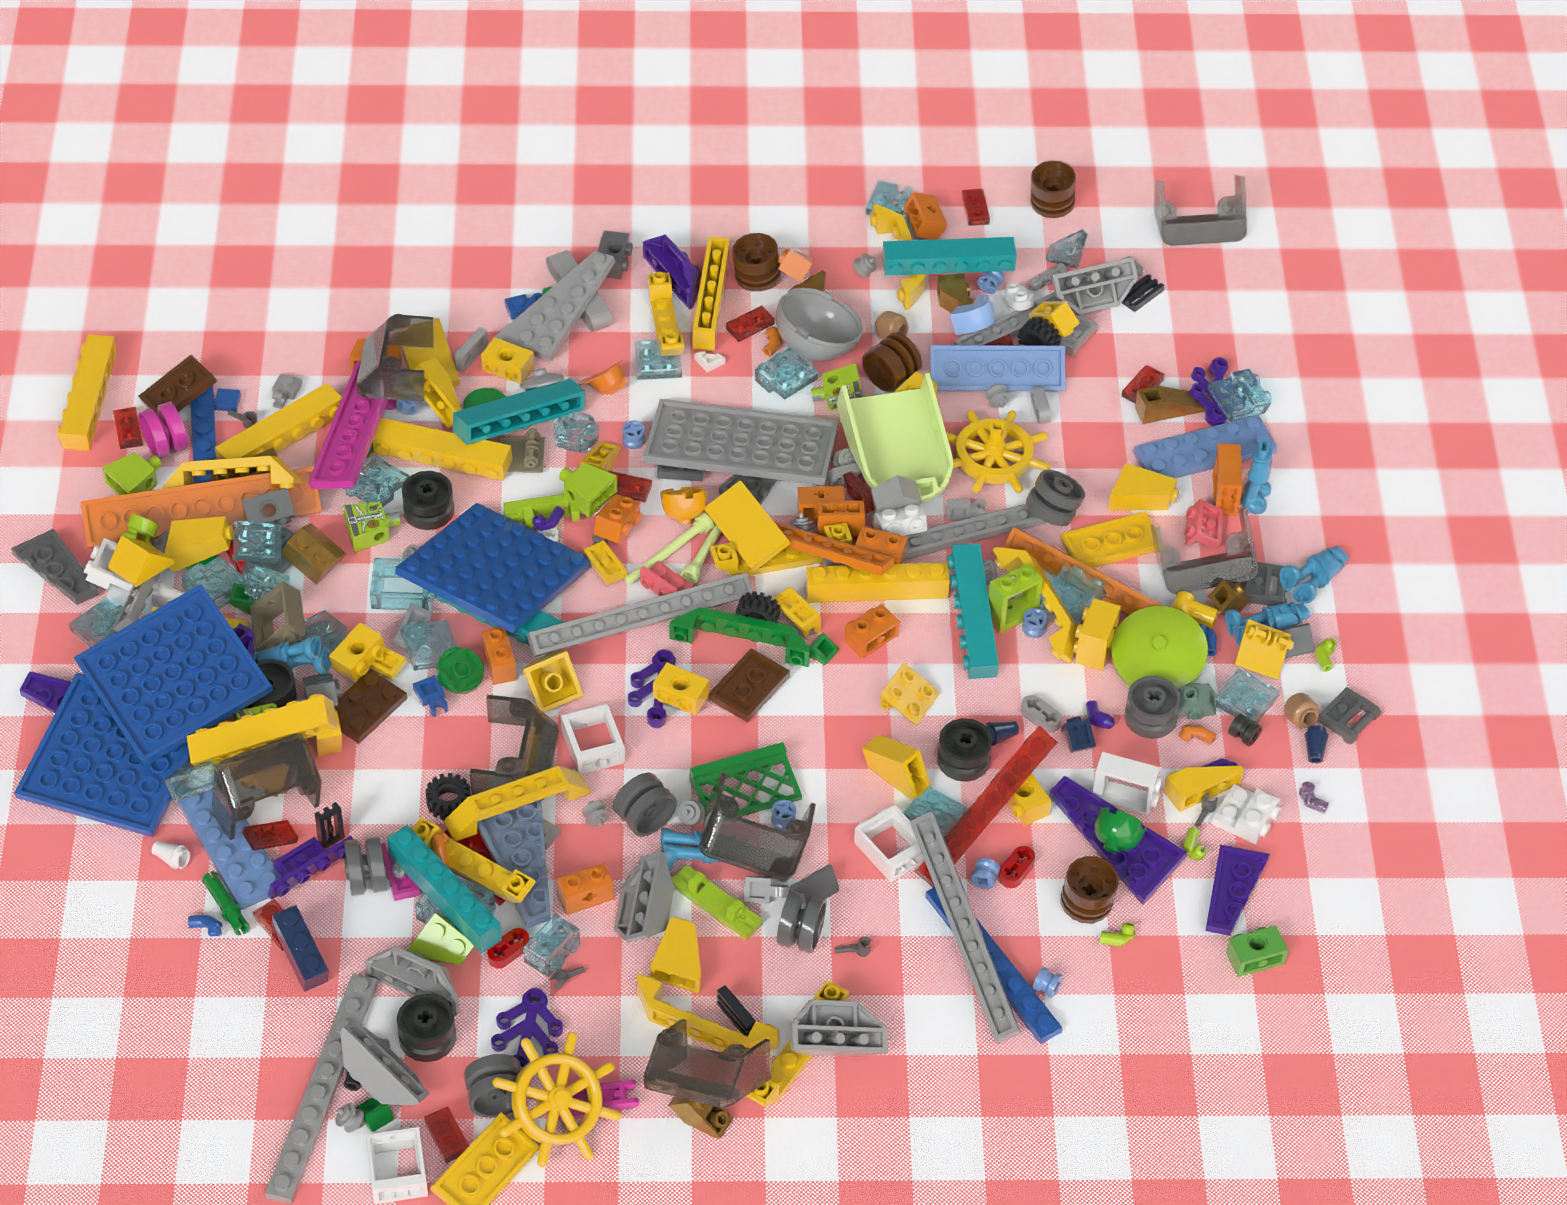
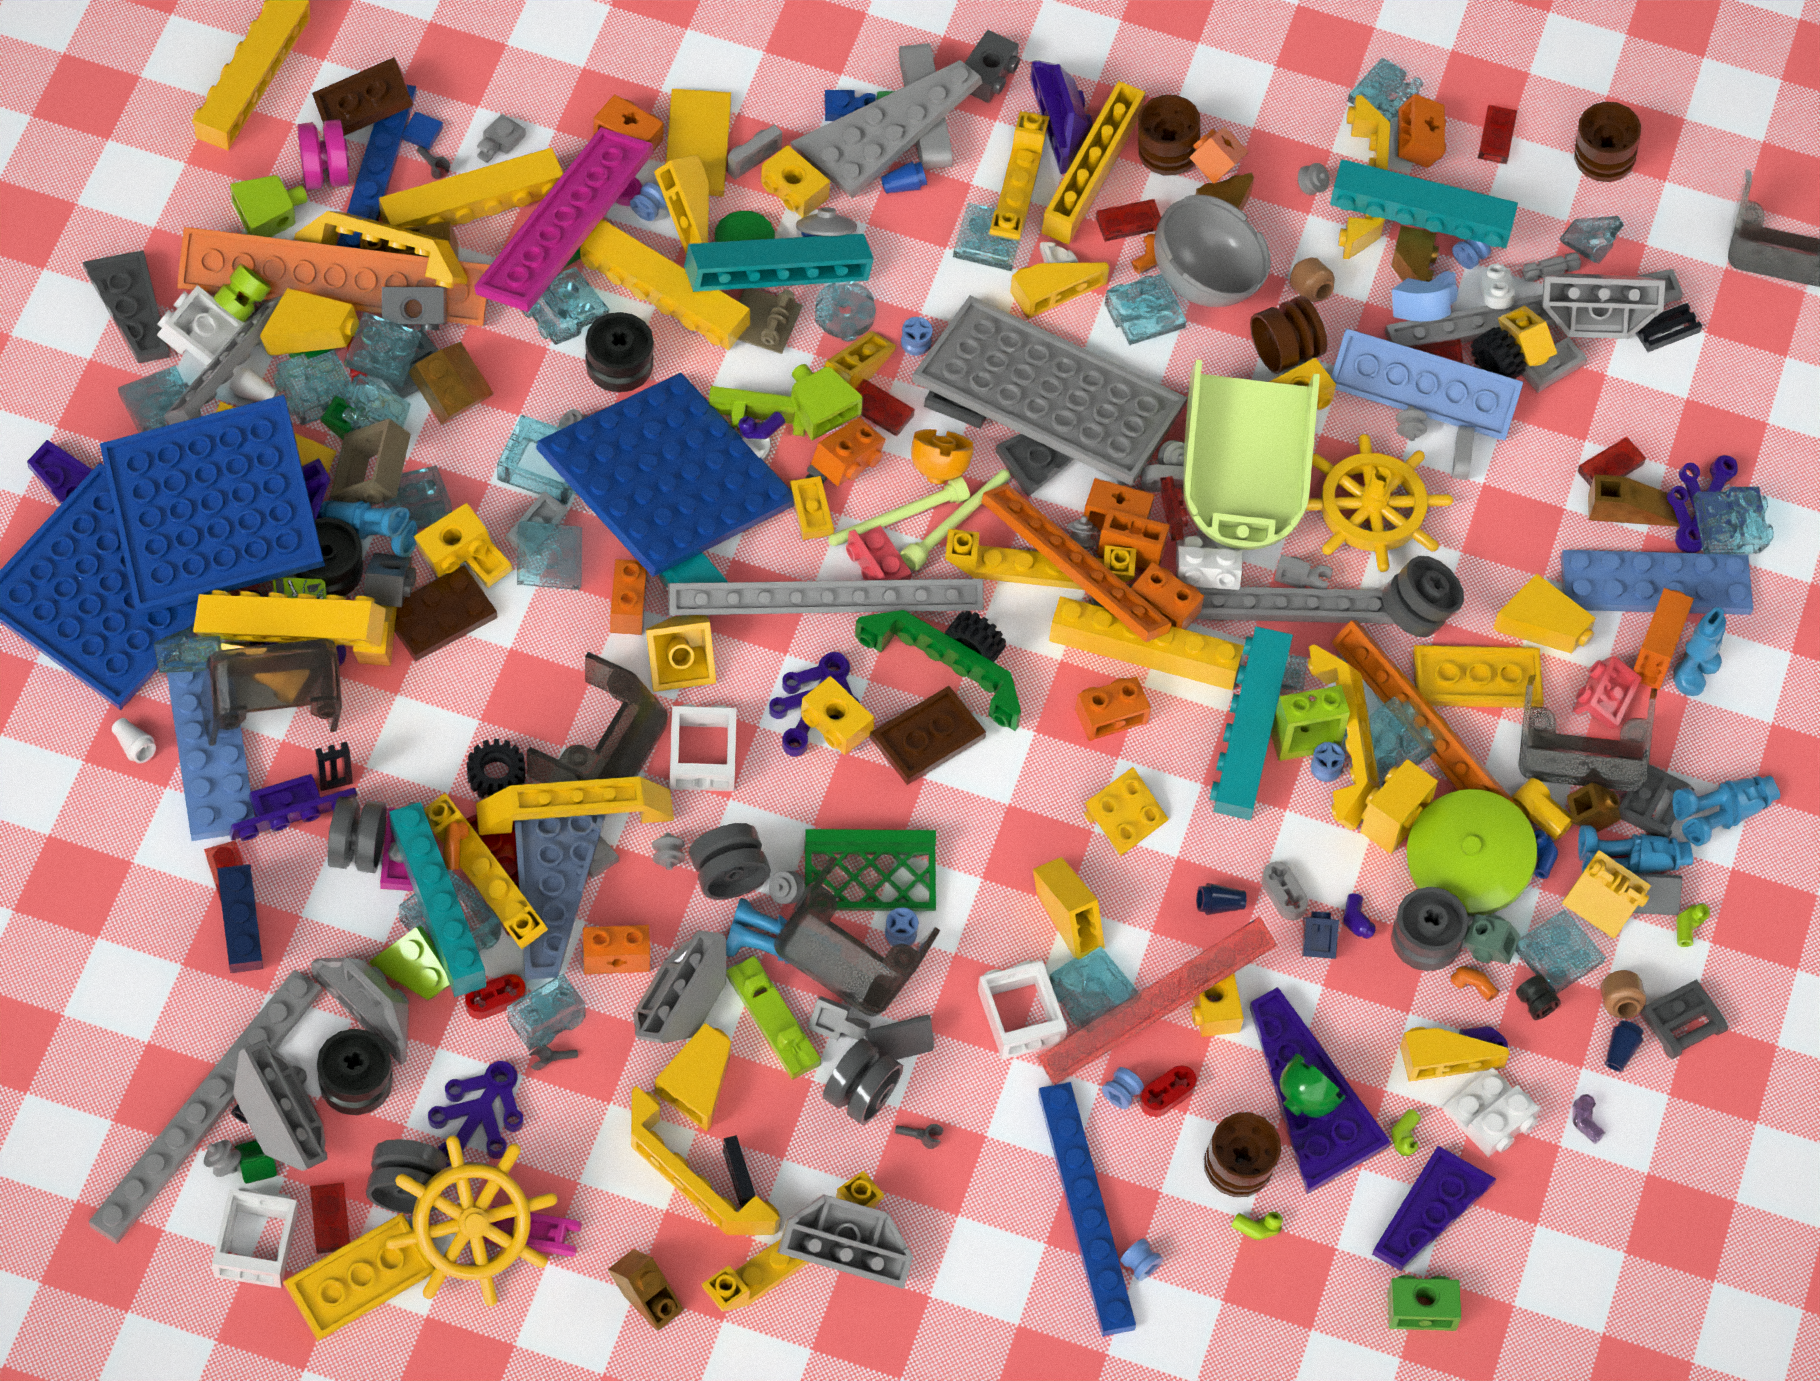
camera: 15 degrees right, 10 degrees up
yellow slope [108,535,175,587] -> none
clear red plate [113,407,143,449] -> none
blue arm [188,915,223,936] -> none
green pin [202,871,250,936] -> none
clear red plate [242,820,299,851] -> none
lime torso [343,502,401,553] -> none
clear smoke windscreen [357,314,434,402] -> none
blue plate [413,675,448,717] -> none
green tile [436,647,484,694] -> none
orange piece [577,359,627,395] -> none
clear smoke windscreen [643,1019,771,1107] -> none
yellow tile [704,480,791,572] -> none
yellow hinge [772,587,821,639] -> none
green slope [808,632,840,665] -> none
lime torso [811,363,863,411] -> none
light grey slope [871,475,922,512] -> none
light grey plate [909,811,1021,1044] -> none
pearl dark grey wheel [937,718,993,782] -> none
white window [1093,752,1162,816] -> none
dark grey hand [1195,793,1218,827] -> none
none -> blue cone [881,161,927,194]
none -> yellow slope [1010,262,1109,319]

